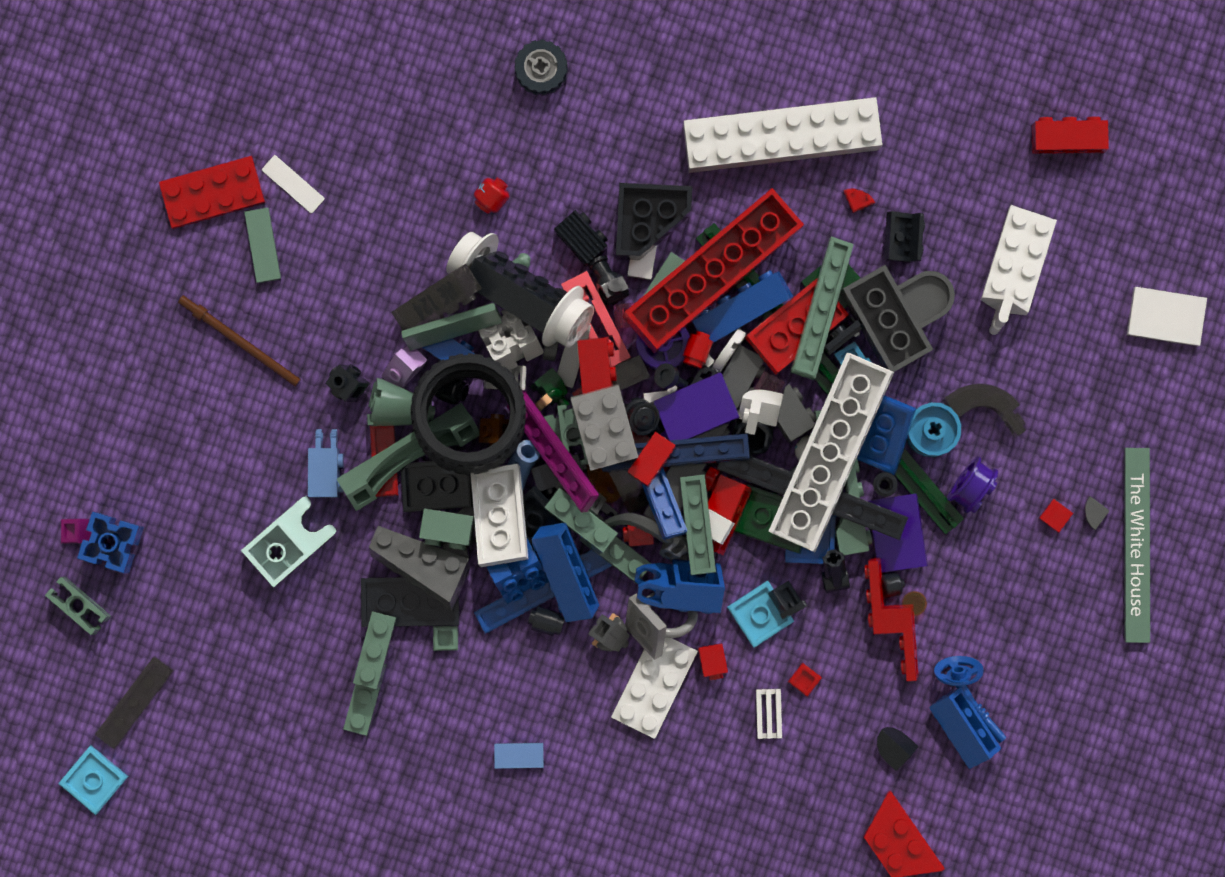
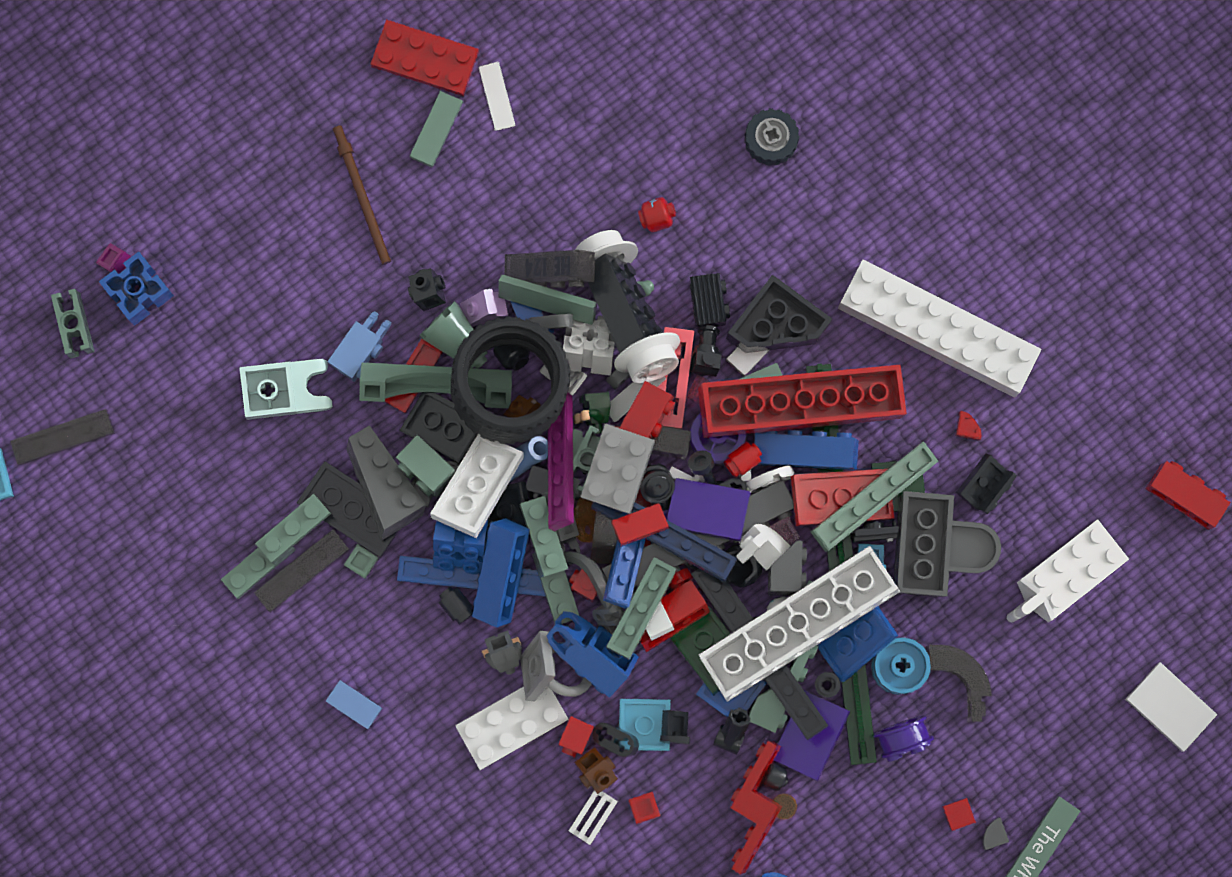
camera: 30 degrees right, 5 degrees down
none -> clear smoke tile [254,530,350,613]
none -> dark grey beam [529,314,574,330]
none -> reddish brown brick [574,747,618,794]
none -> black beam [592,723,639,757]

